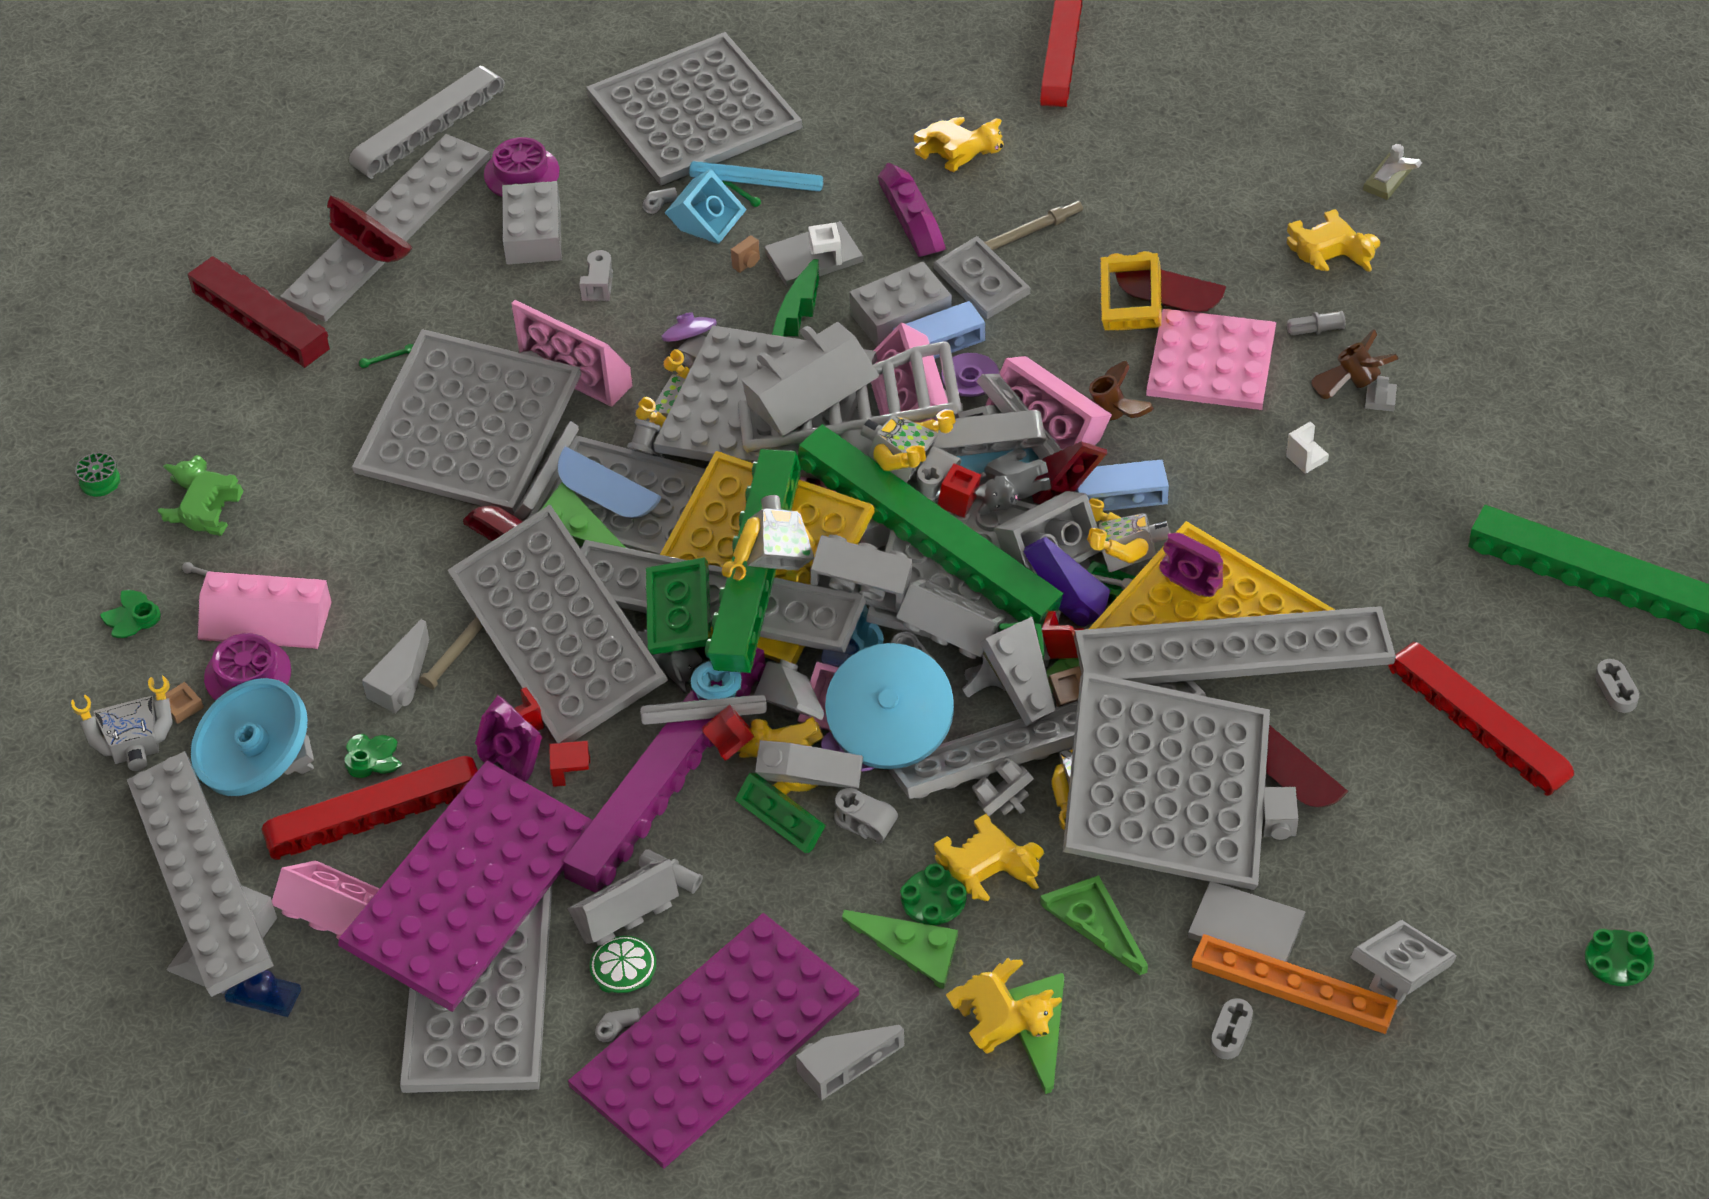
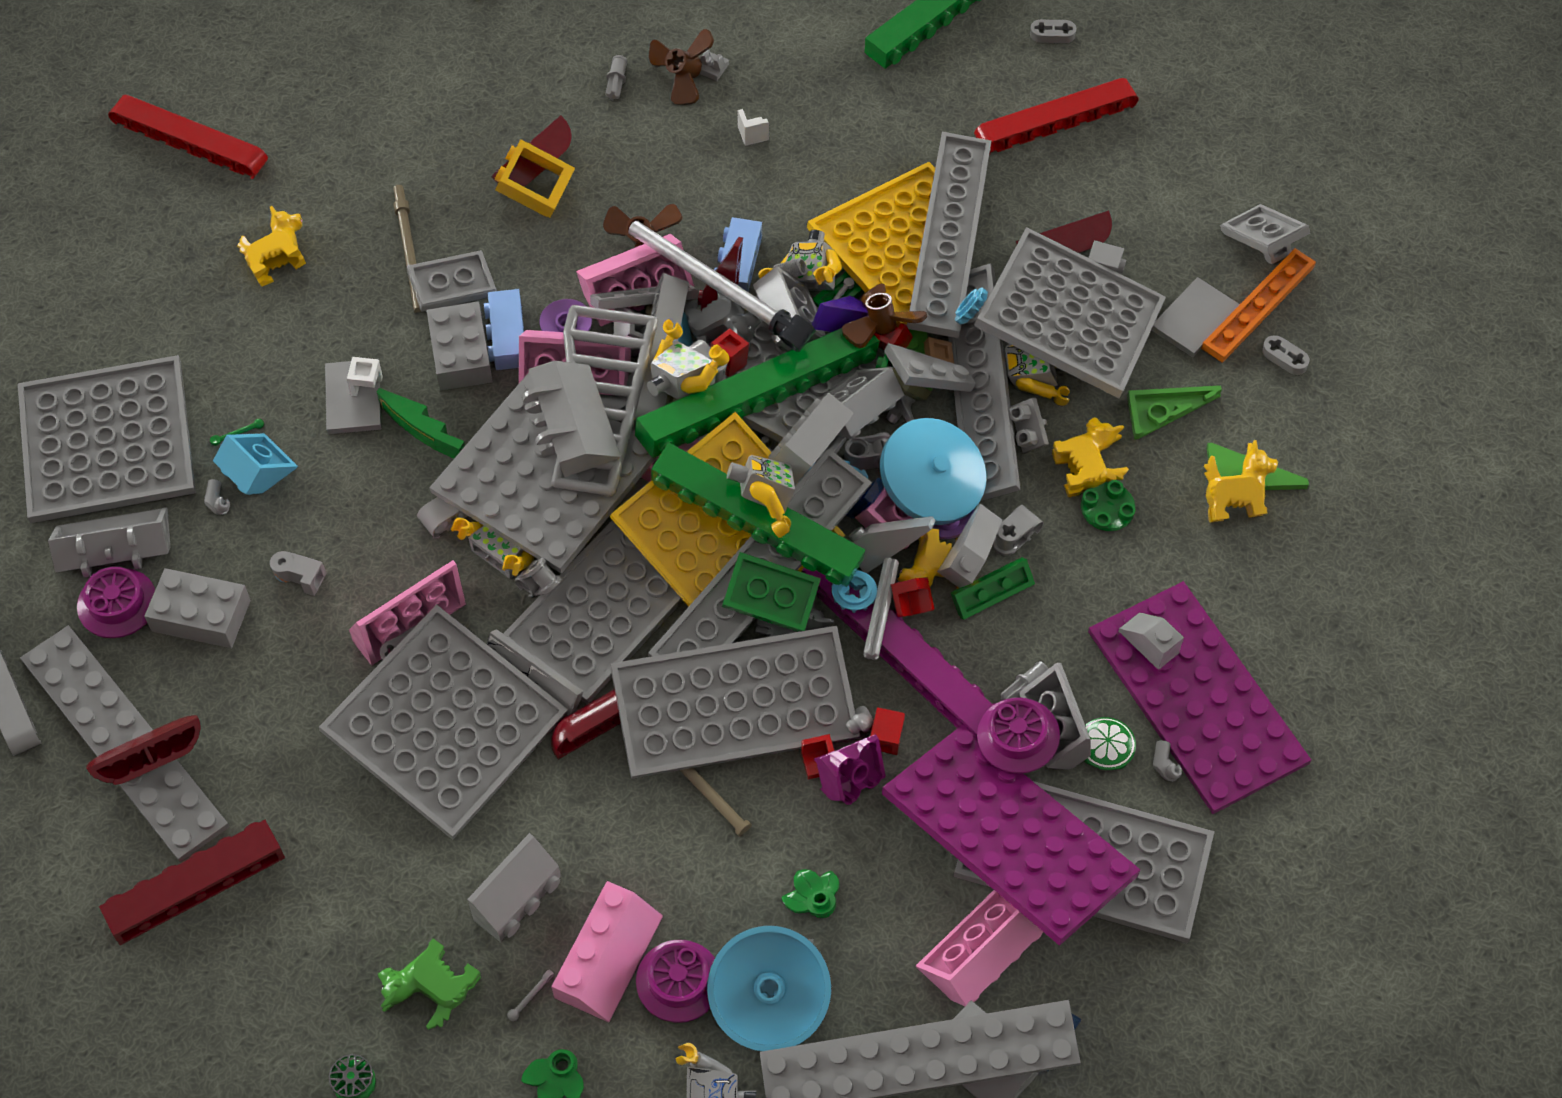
camera: 75 degrees left, 10 degrees up
medium nougat plate [165,682,204,724] -> none
red beam [261,756,478,860] -> none
green hinge [359,344,414,368] -> none
light grey slope [362,619,430,714] -> none
bright green wing [541,482,626,548] -> none
light blue brick [558,446,662,518] -> none
medium lavender dish [662,312,717,342] -> none
medium azure axle [689,161,823,191] -> none
medium nougat plate [731,235,760,273] -> none
light grey slope [796,1025,904,1100] -> none
bright green wing [842,910,958,989] -> none
magenta brick [878,163,946,257] -> none
bright pink plate [1146,309,1276,410] -> none
magenta slope [1159,533,1223,597] -> none
yellow animal [1287,209,1380,272] -> none
green dish [1585,929,1654,986] -> none
none -> light grey piece [48,508,171,578]
none -> light grey slope [467,833,561,942]
none -> flat silver piece [629,221,816,352]
none -> light grey piece [773,258,807,278]
none -> reddish brown piece [842,283,927,348]
none -> light grey arm [846,706,874,735]
none -> medium azure gear [955,287,988,325]
none -> magenta wheel [977,698,1060,774]
none -> light grey slope [1119,613,1184,670]

